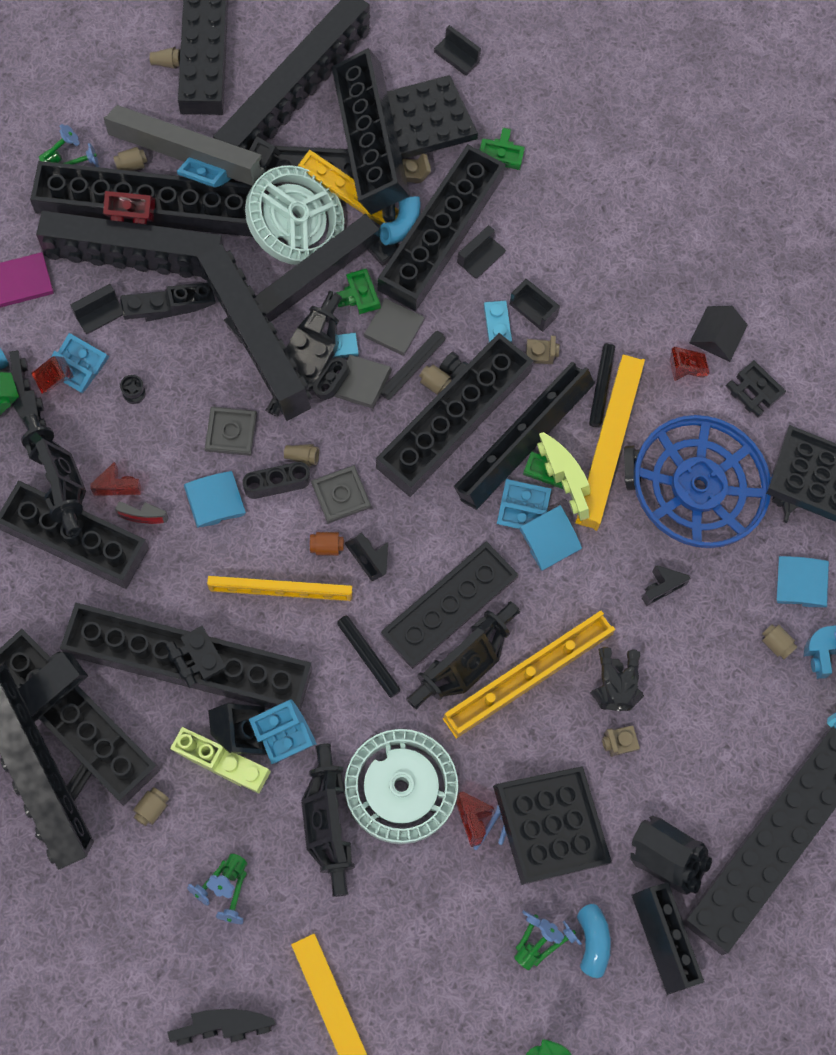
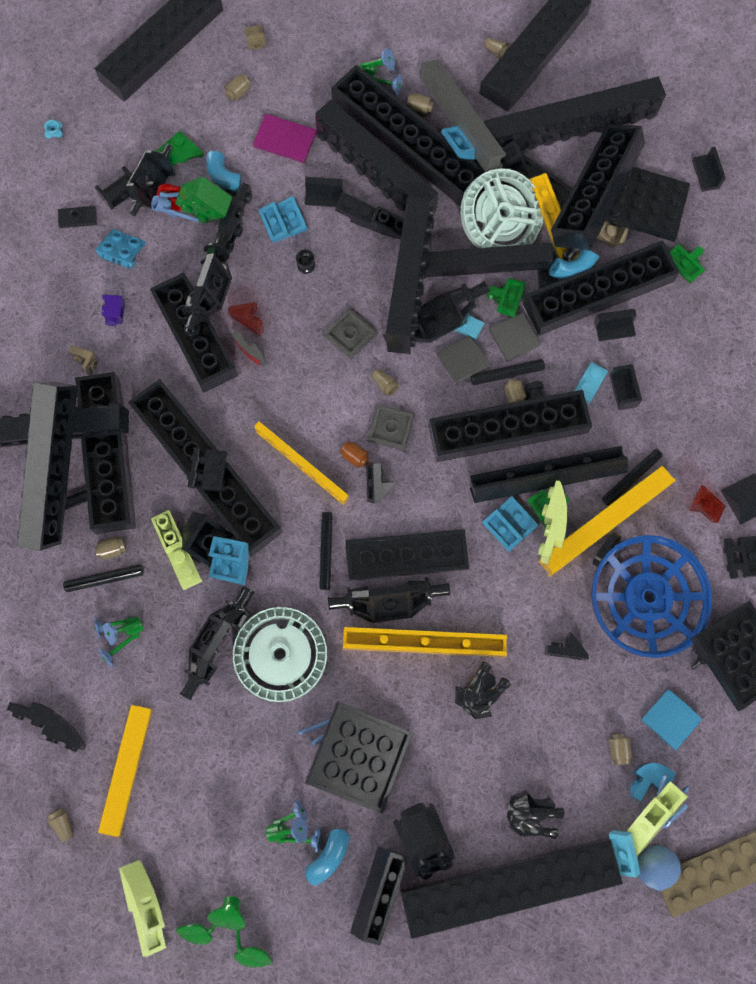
camera: 40 degrees right, 5 degrees up
clear red slope [31,356,74,394] -> none
dark red brick [103,191,155,225] -> none
dark azure slope [184,471,246,528] -> none
black beam [243,462,310,499] -> none
black plate [313,357,350,400] -> none
clear red slope [456,792,494,847] -> none
dark azure slope [519,505,582,571] -> none
dark tan bracket [526,336,559,364] -> none
dark tan bracket [602,725,640,757] -> none
none -> black axle [63,564,144,592]
none -> black piece [507,789,565,839]

